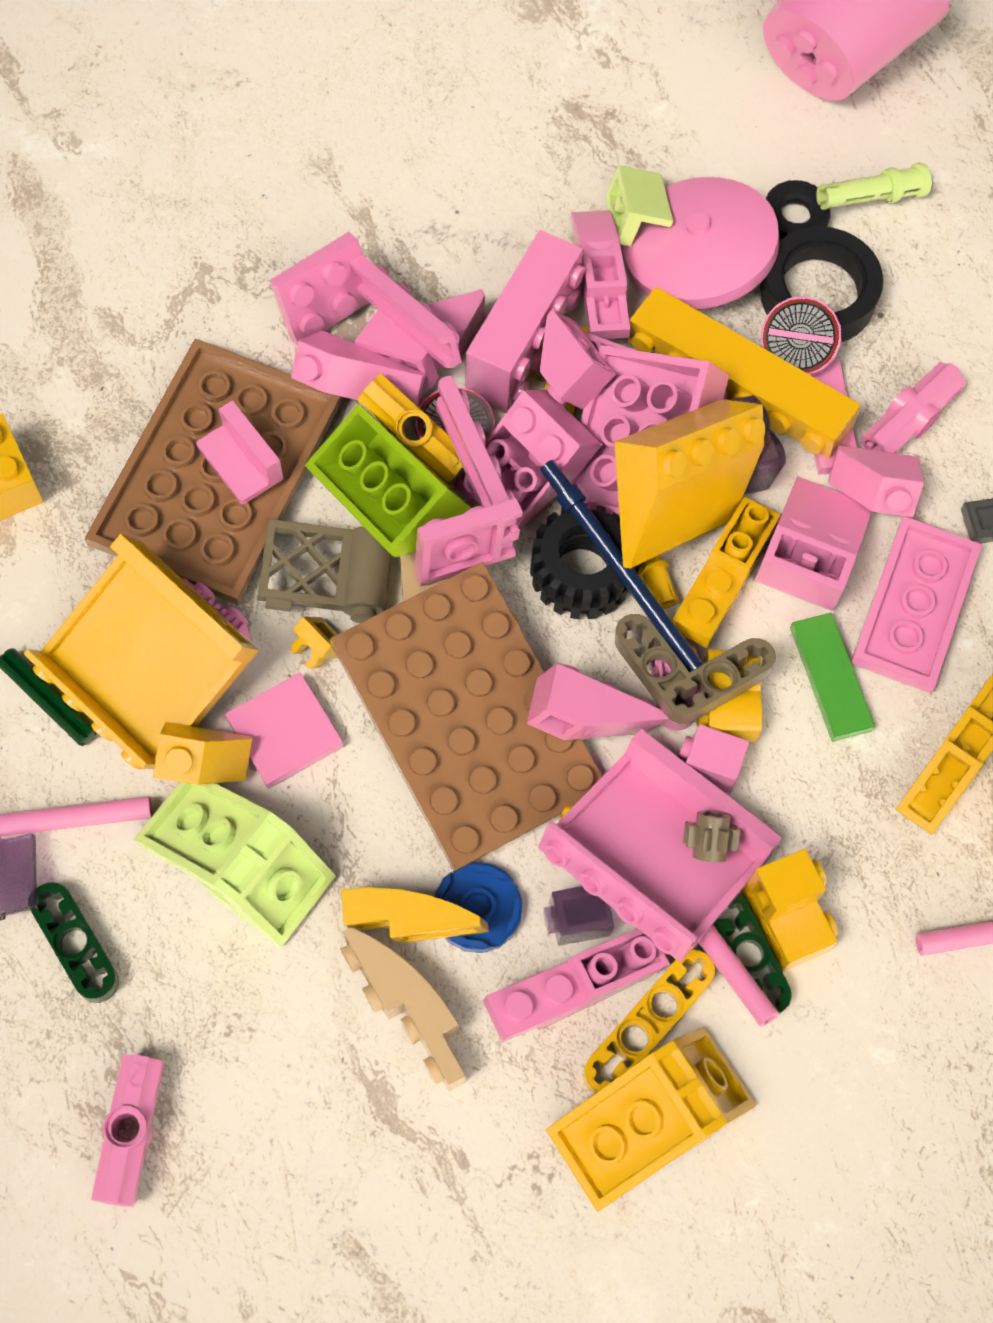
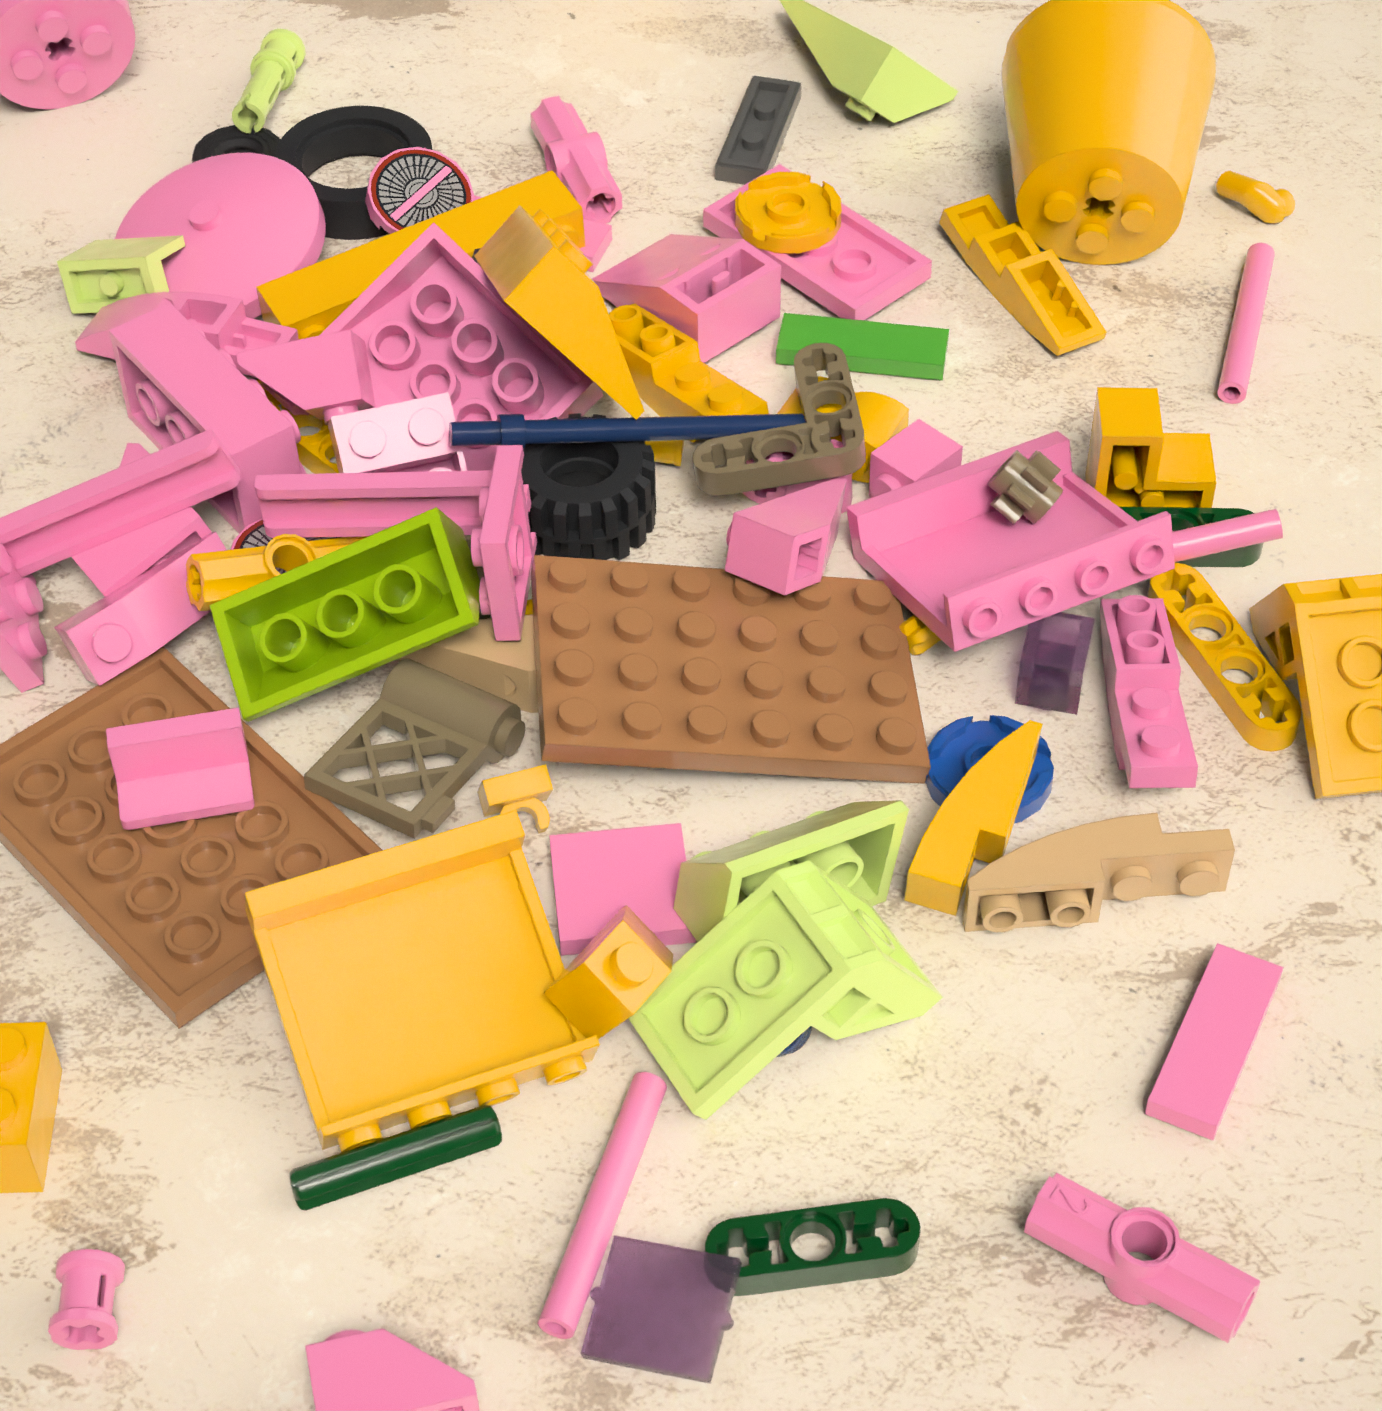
camera: 60 degrees left, 20 degrees down
bright pink slope [828,445,924,517] -> none
none -> yellowish green slope [673,800,909,942]
none -> yellow tile [735,172,841,254]
none -> bright pink tile [1145,943,1284,1140]

